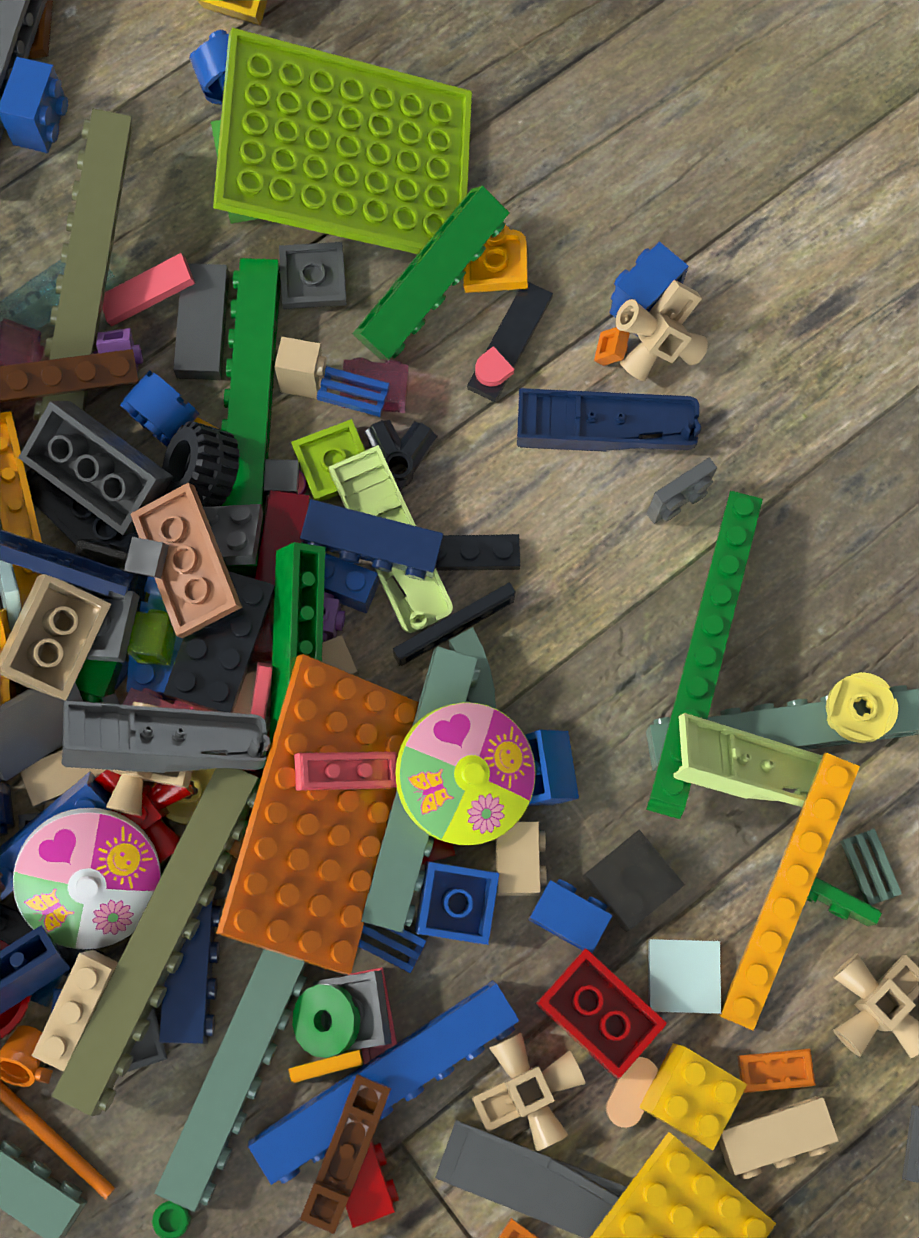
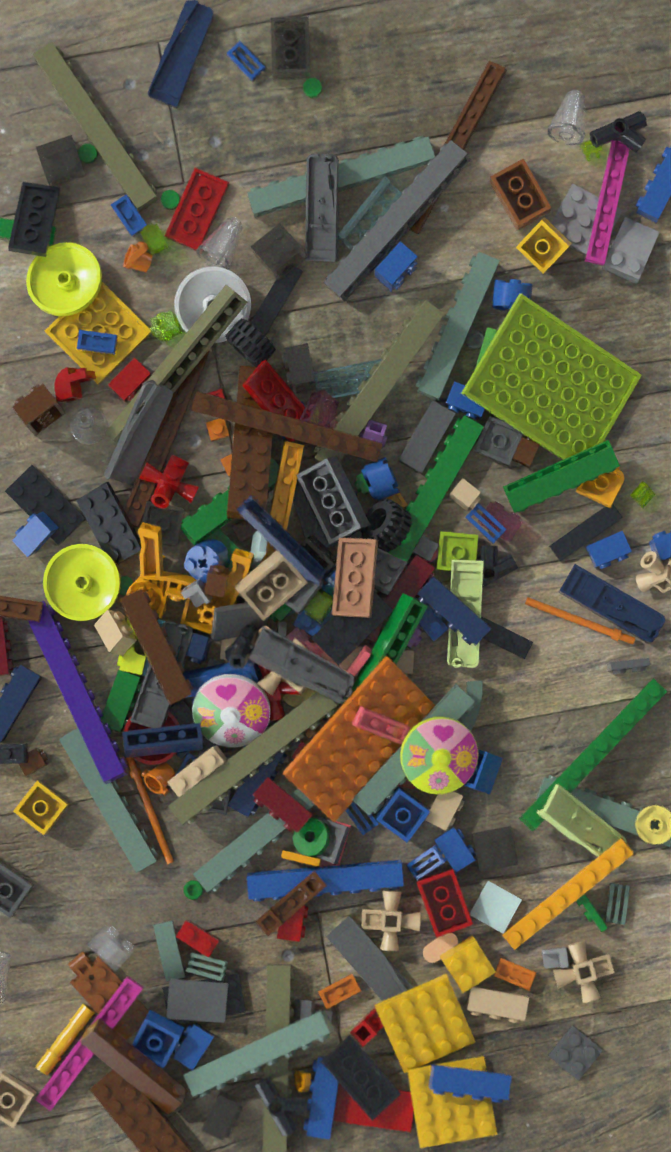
camera: 35 degrees right, 10 degrees up
coral tile [102,253,195,326] -> none
dark grey tile [124,537,169,579] -> none
black tile [393,582,516,666] -> none
coral tile [475,346,514,387] -> none
orange plate [594,327,630,366] -> none
none -> black piece [224,625,259,669]
none -> dark red brick [253,777,312,833]
none -> green plate [354,473,370,495]
none -> blue tile [406,844,447,881]
none -> sand green brick [416,252,500,401]
none -> blue brick [445,381,484,420]
none -> dark grey tile [465,330,484,350]
none -> reddish brown brick [512,436,539,468]
none -> orange bar [525,597,635,645]
none -> light grey panel [541,946,569,969]
none -> blue brick [586,531,632,570]
none -> clear neon green plate [630,481,656,508]

